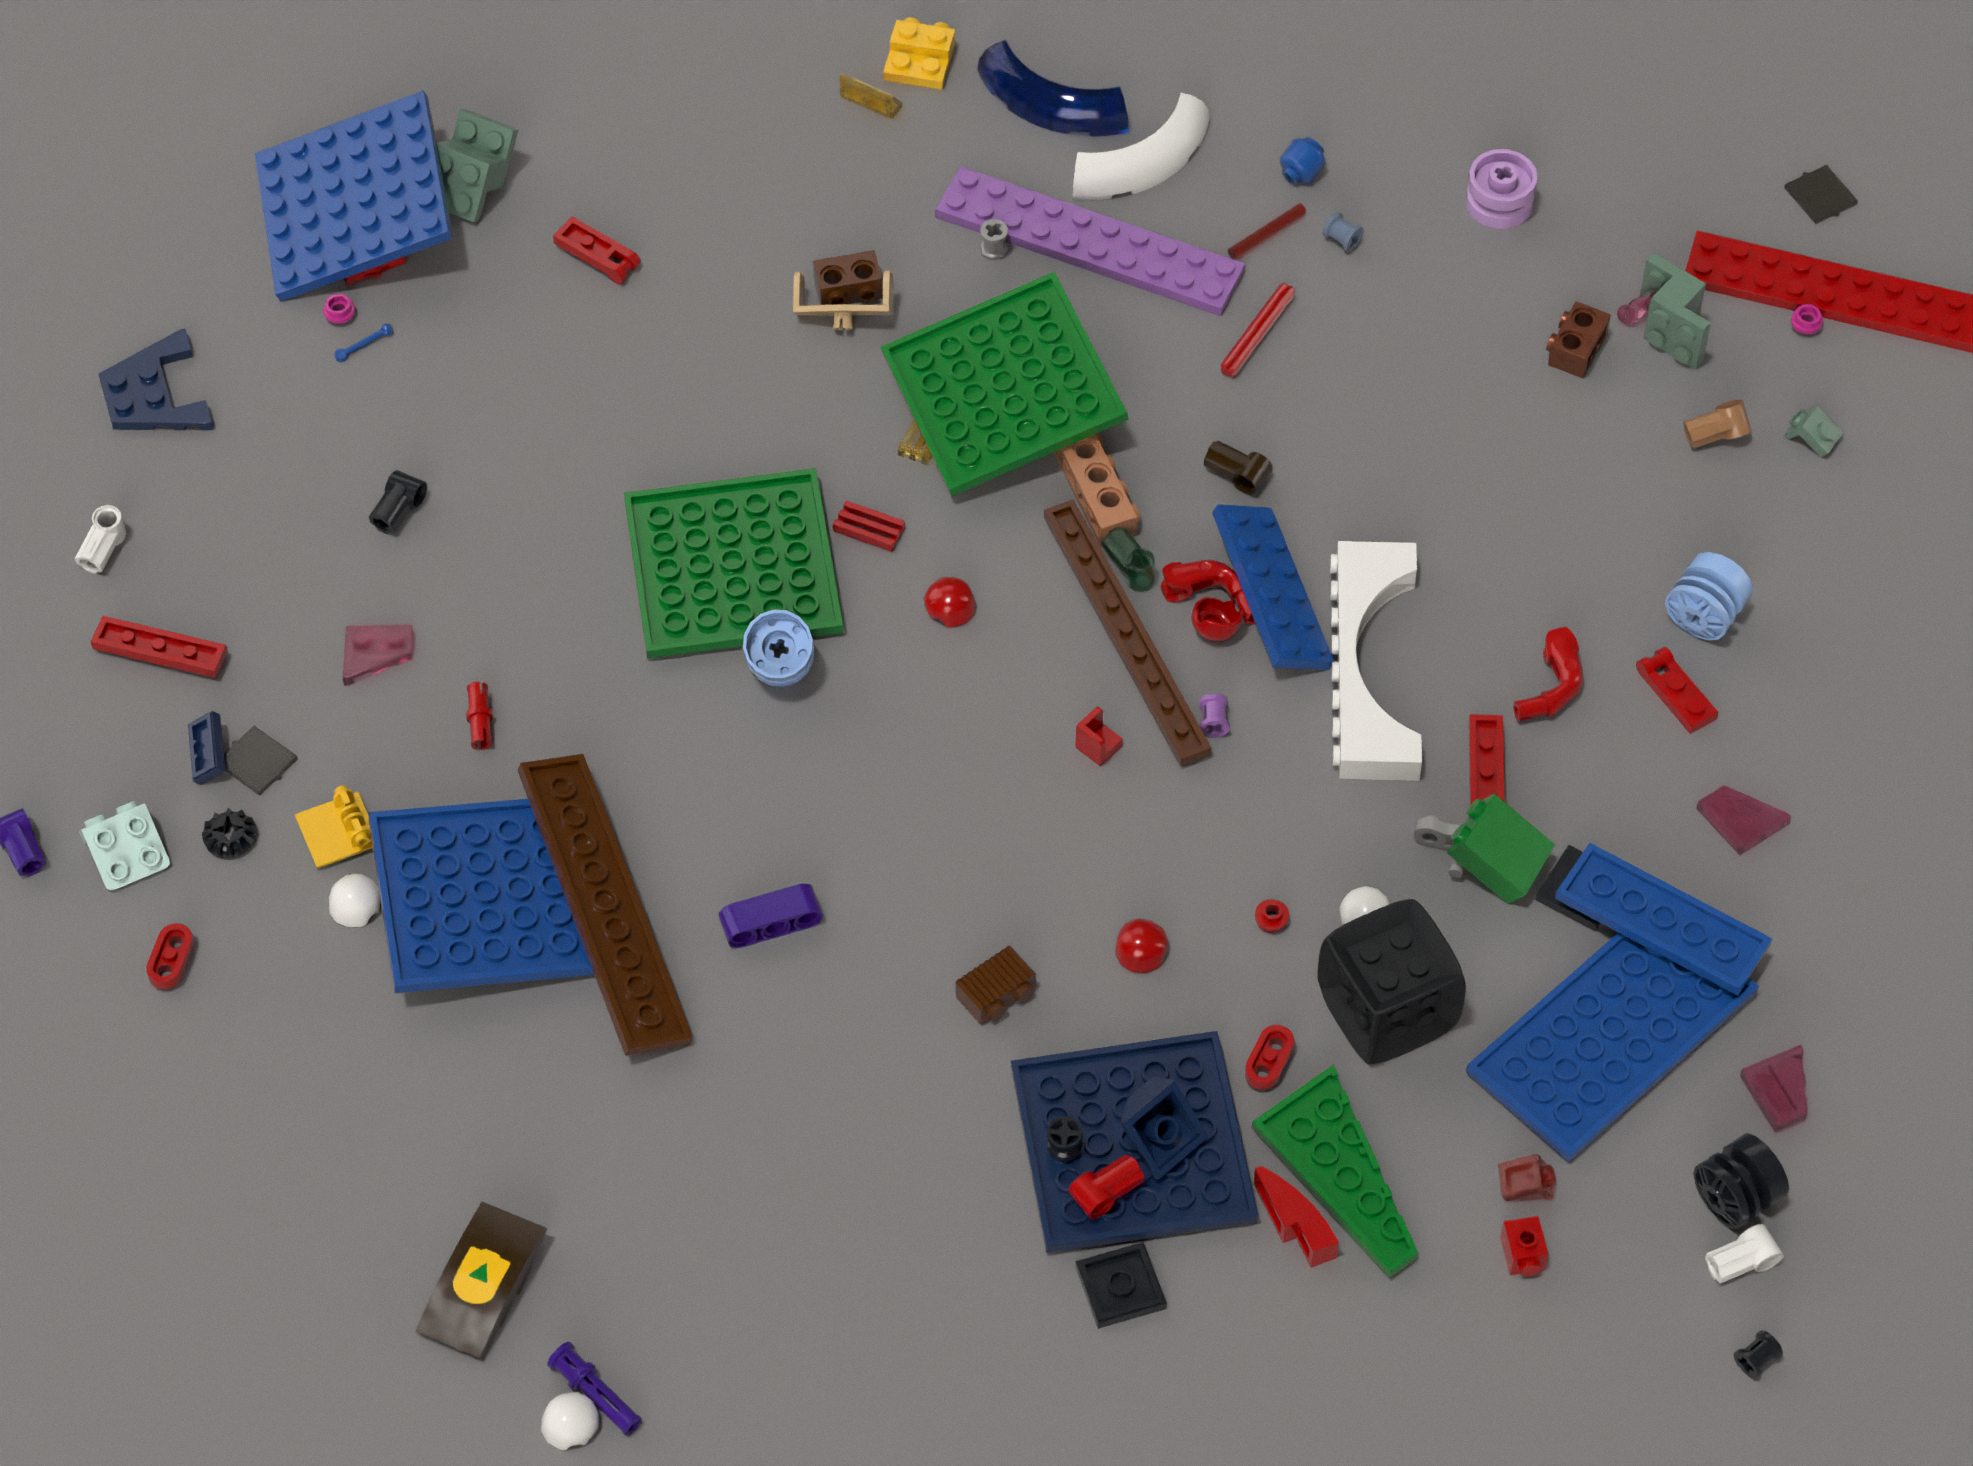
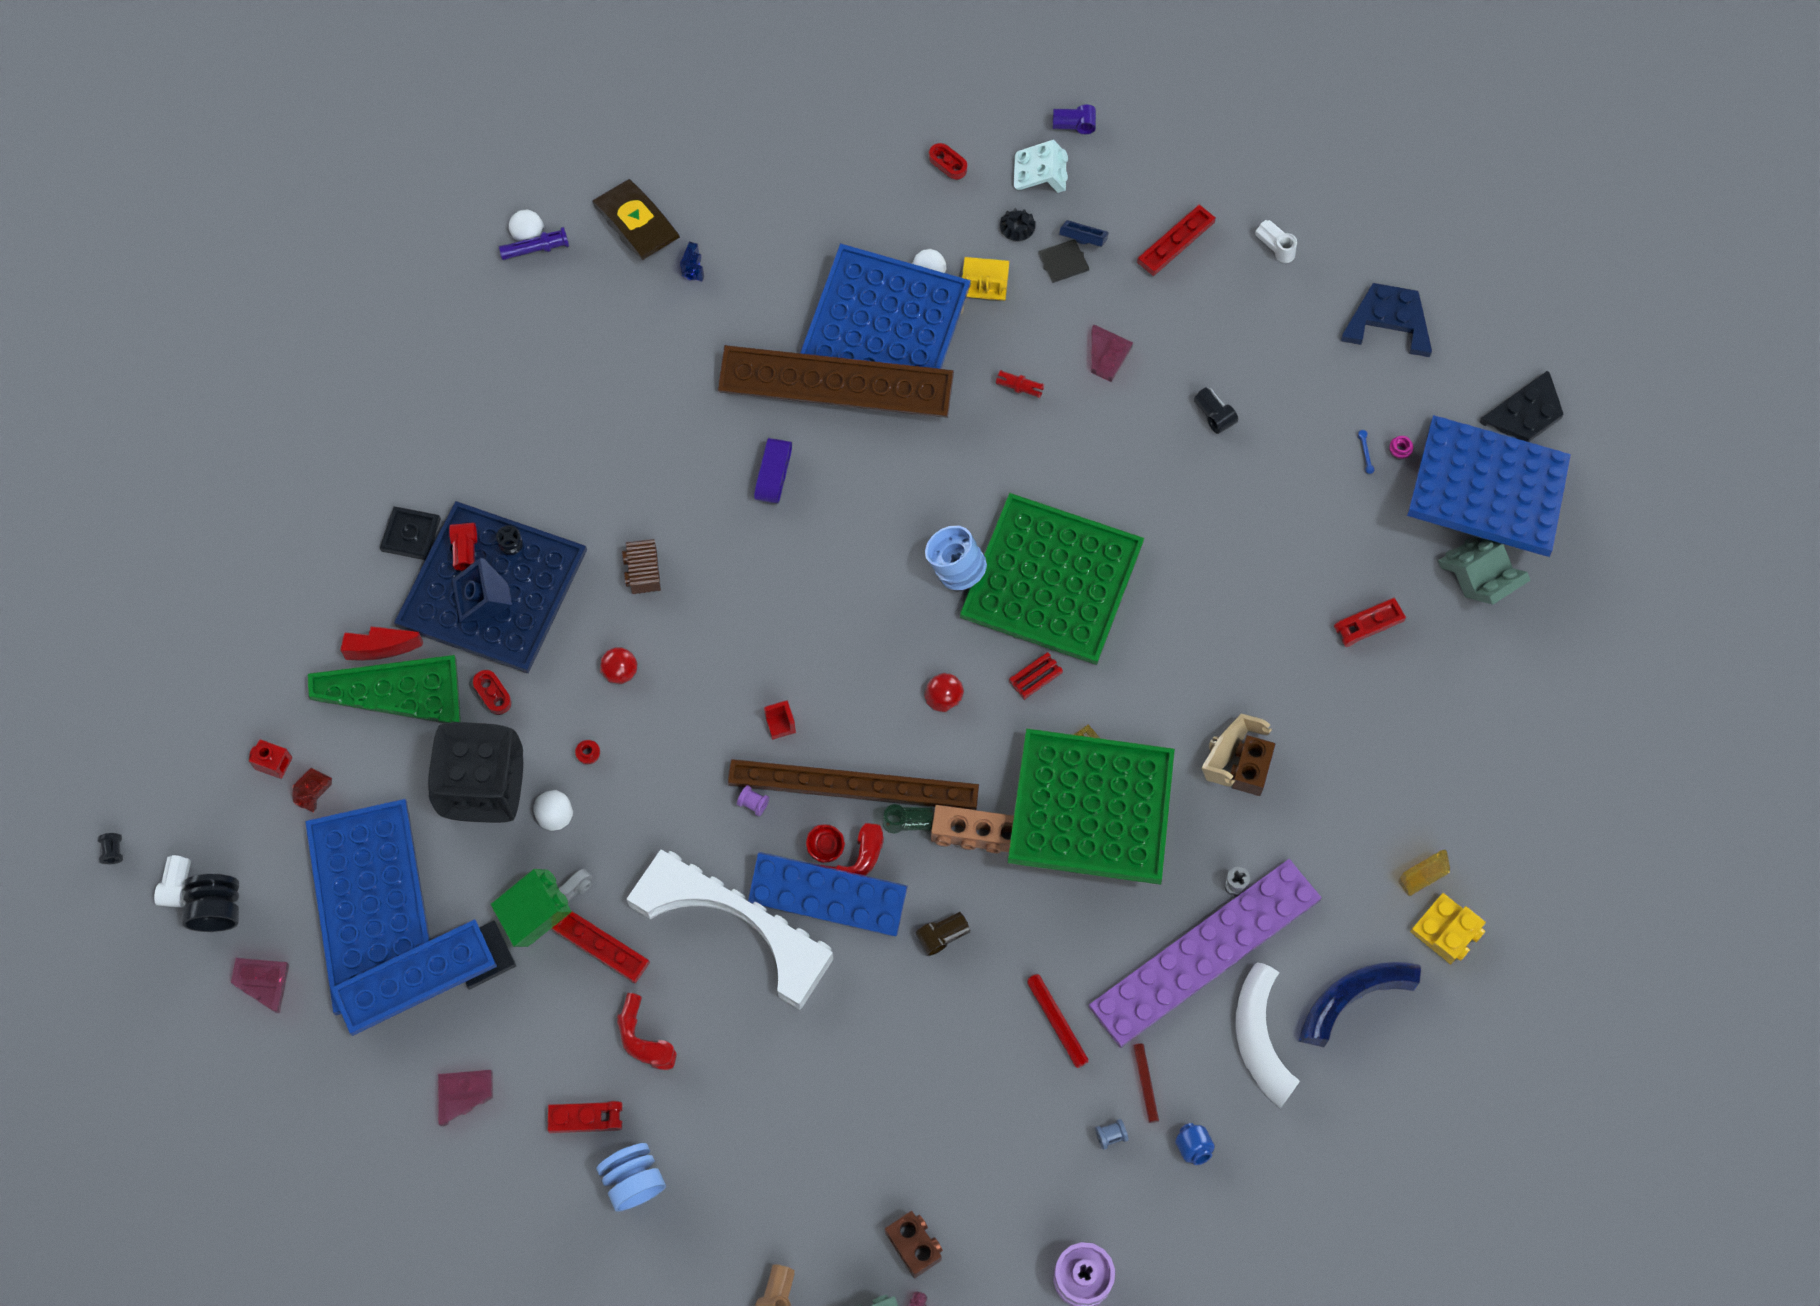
camera: 120 degrees right, 10 degrees up
none -> clear blue bracket [680,241,704,281]
none -> black wing [1480,370,1564,442]

